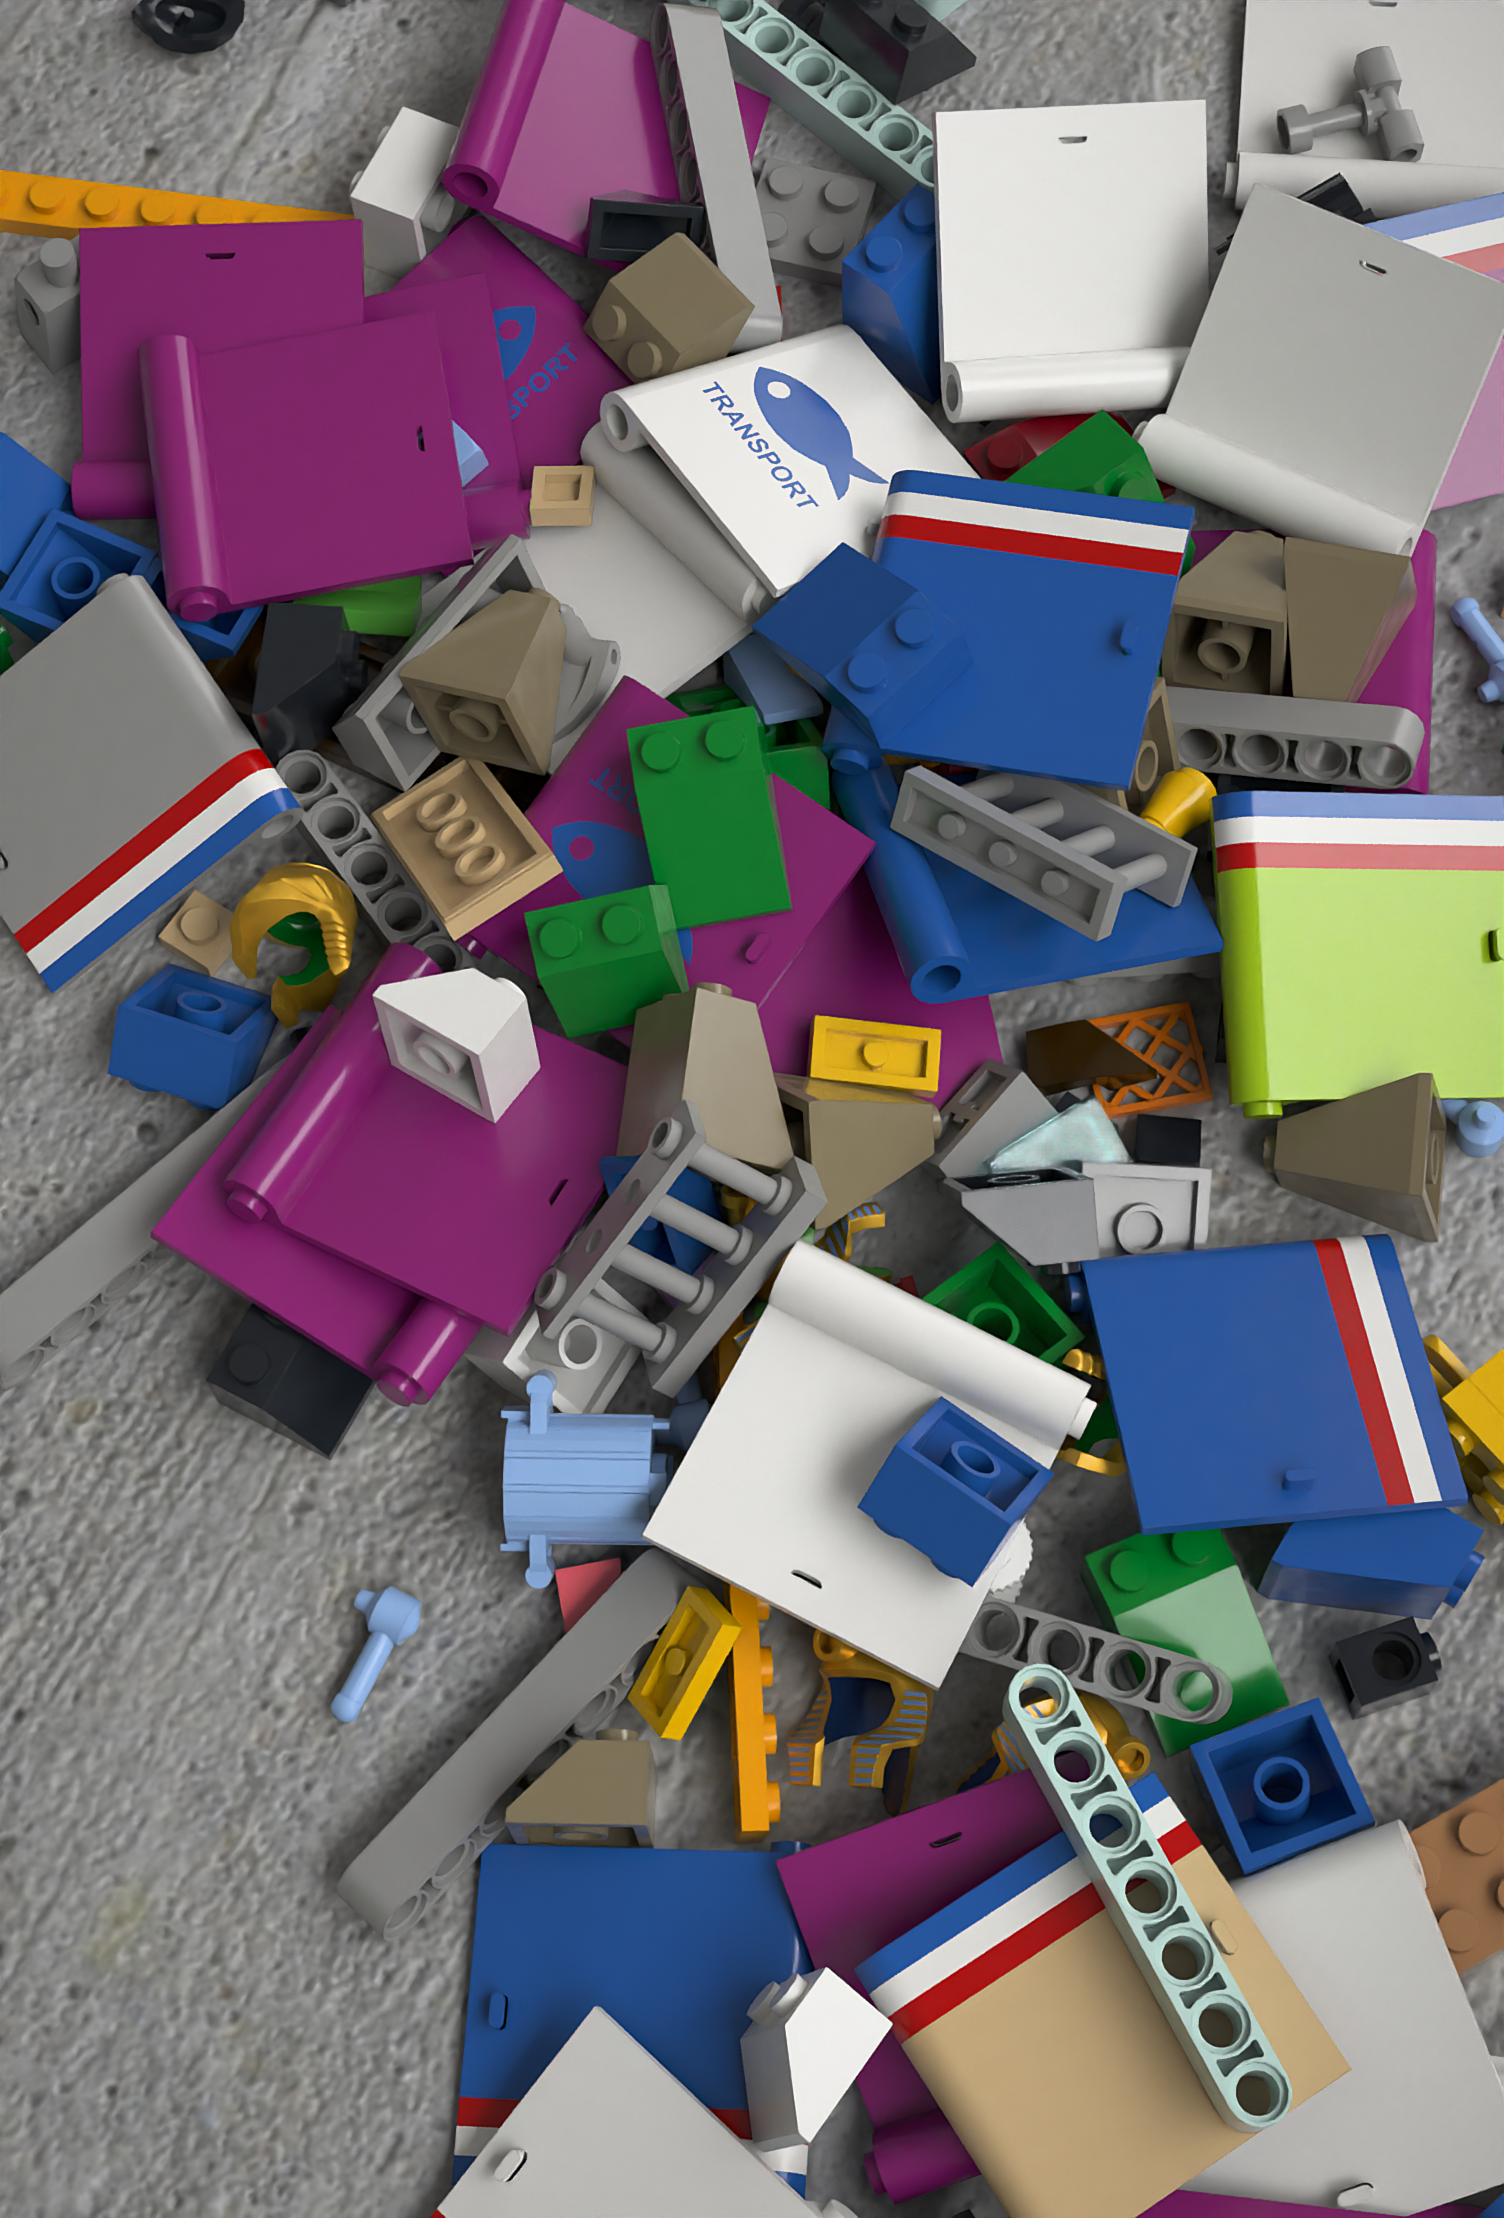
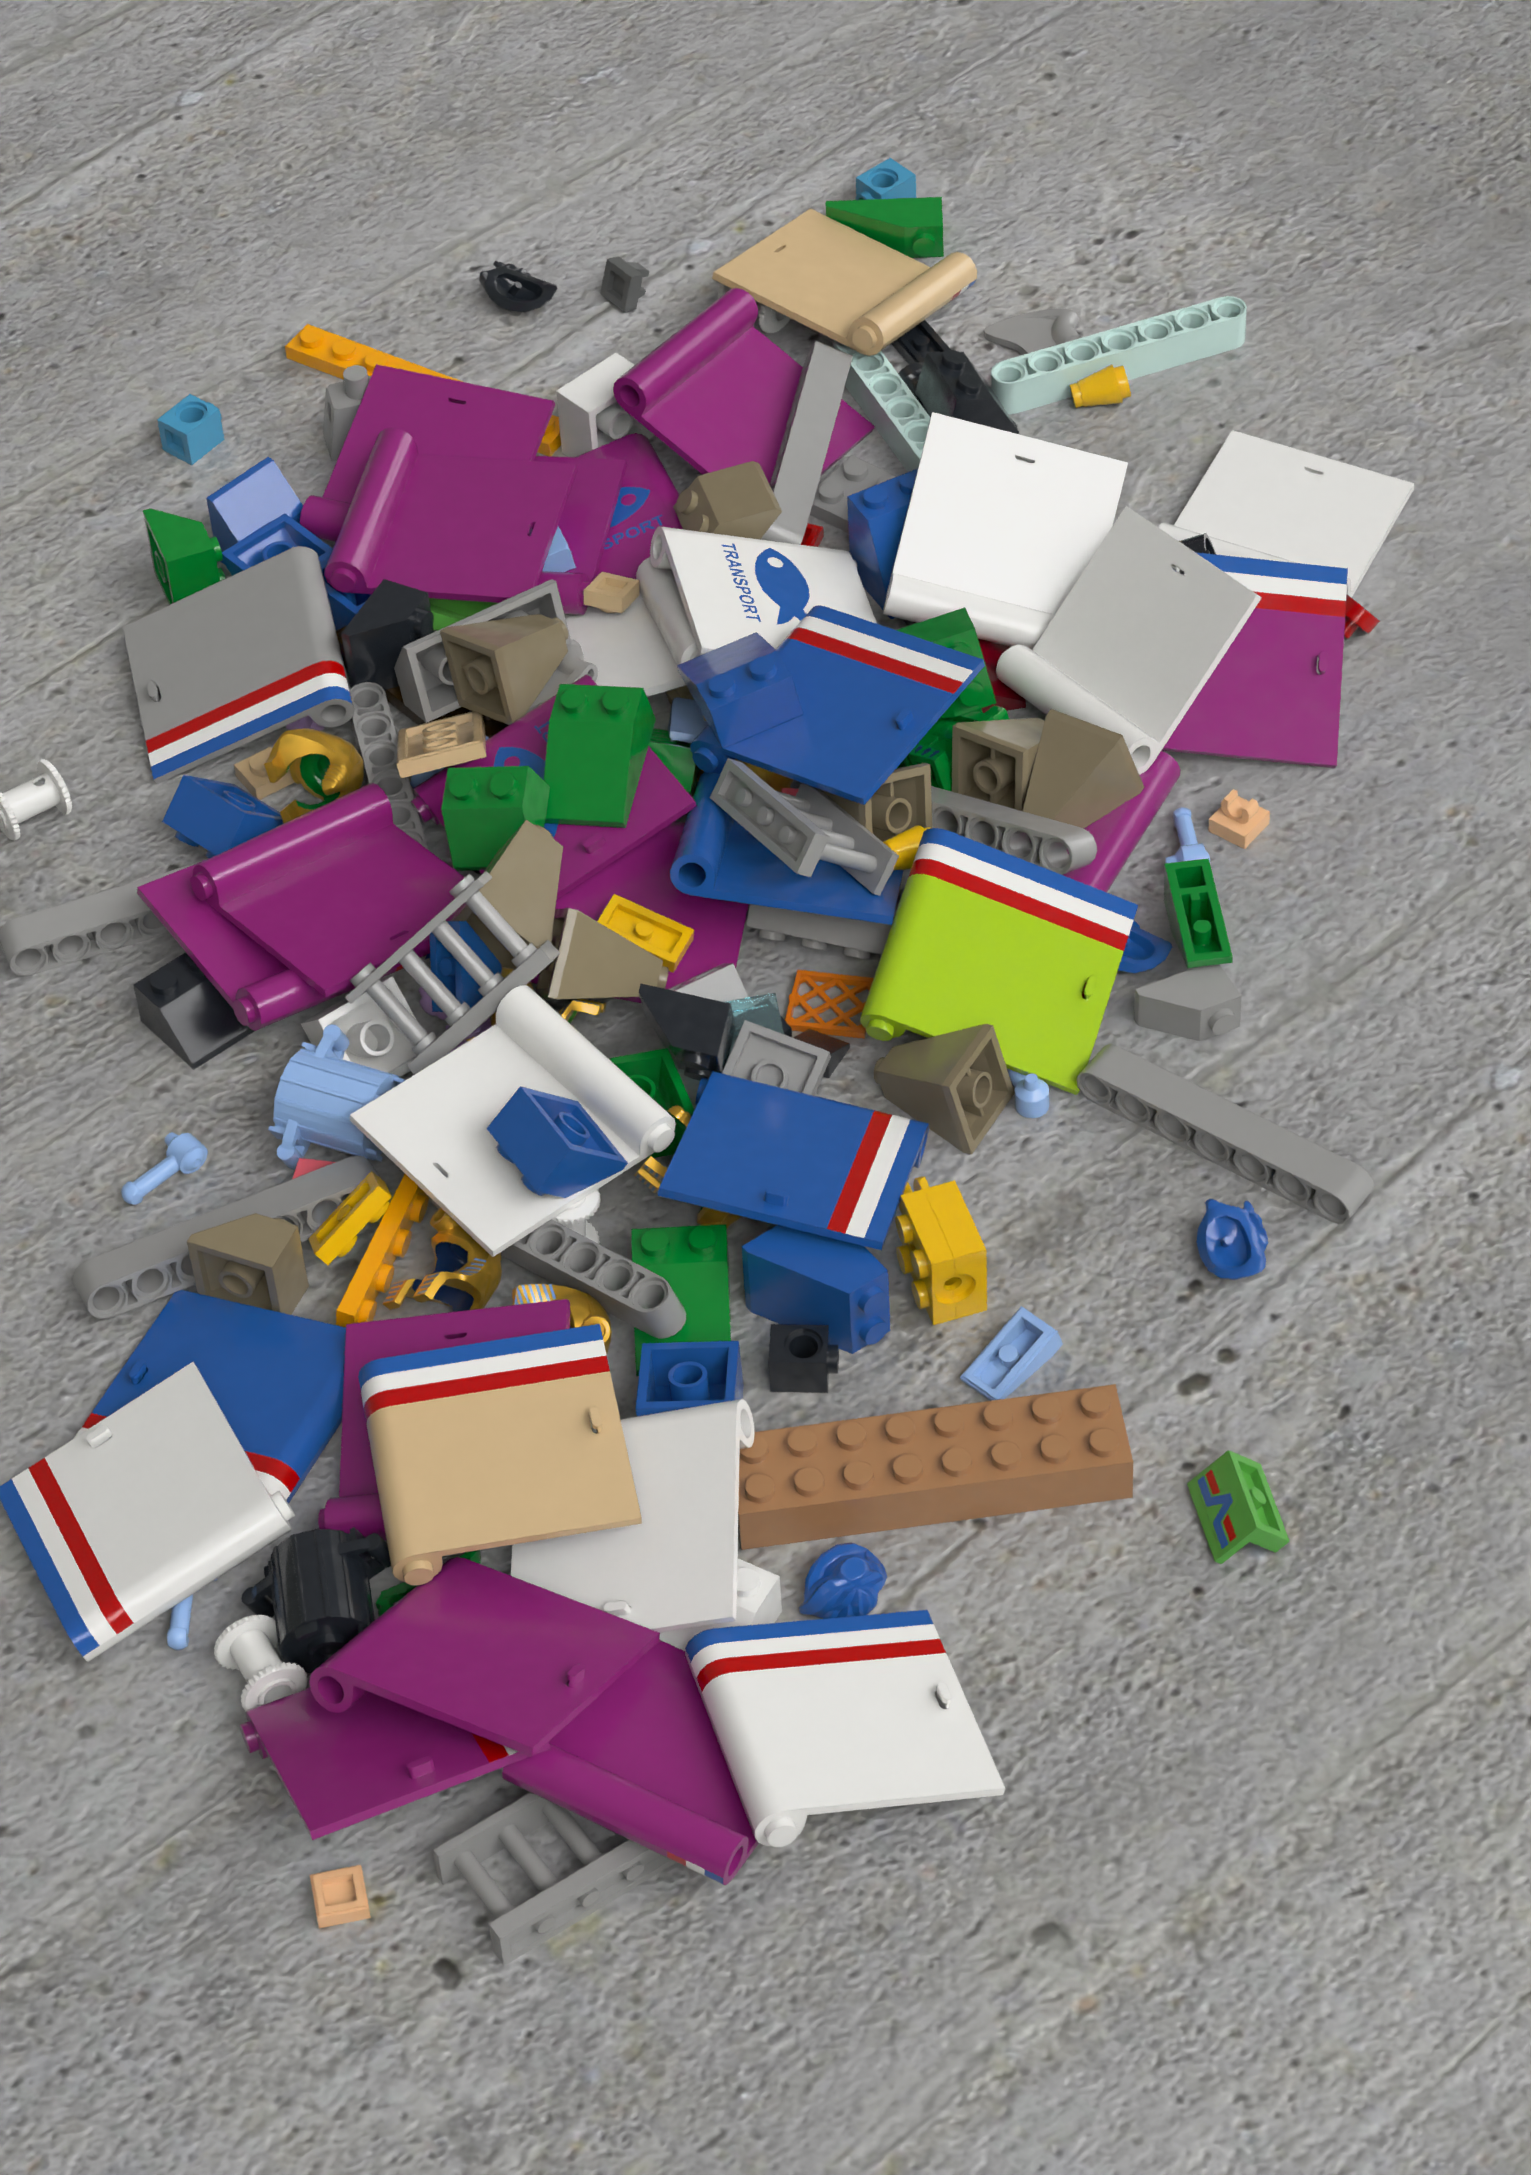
camera: 20 degrees right, 20 degrees down
white slope [372,968,541,1124] -> none
black slope [583,190,705,262] -> none
white slope [740,1967,893,2153] -> none
light aqua beam [1002,1664,1292,2133] -> none
dark brown slope [1026,1019,1157,1097] -> none
light grey bar [1276,46,1425,162] -> none

